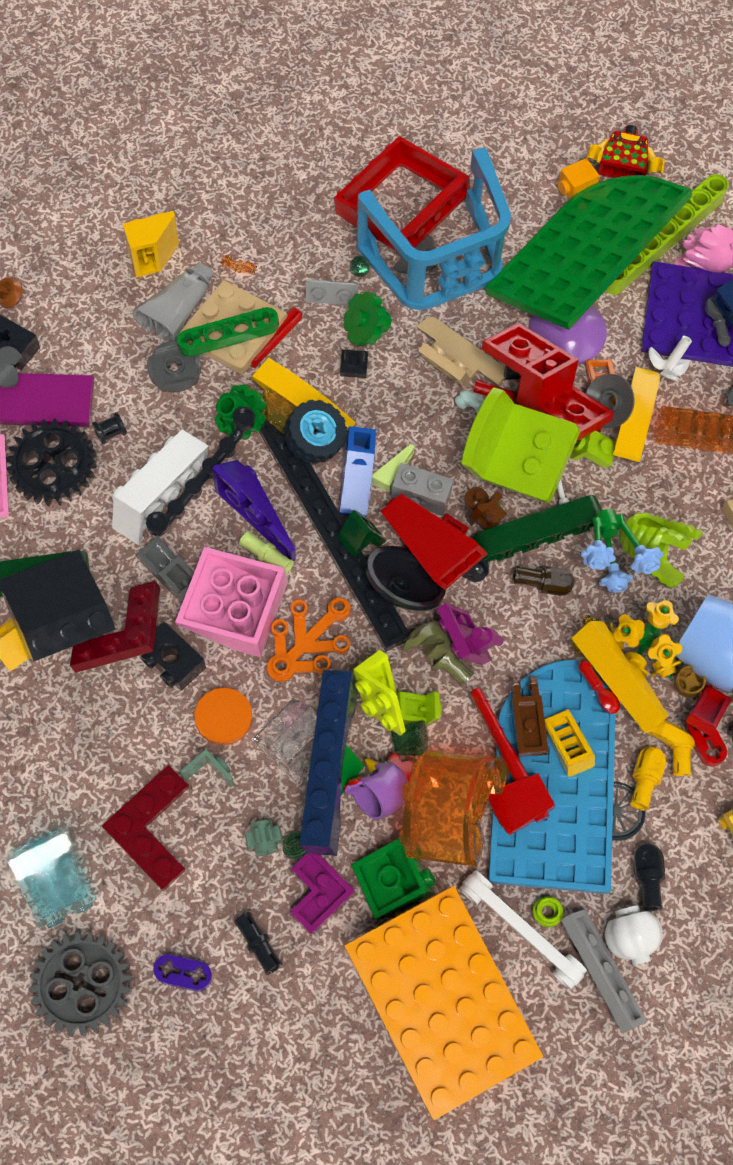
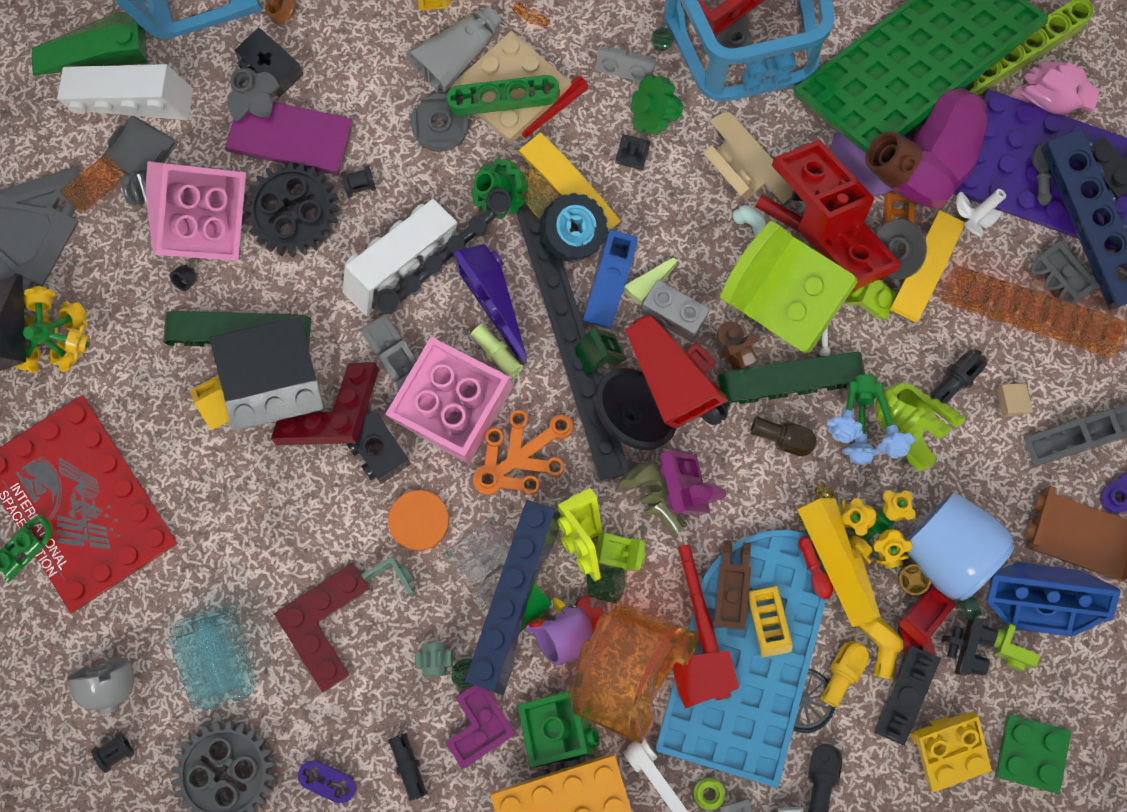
camera: 15 degrees right, 10 degrees up
none -> magenta piece [865,88,988,209]
none -> black plate [874,645,941,746]
none -> black arm [930,349,988,403]

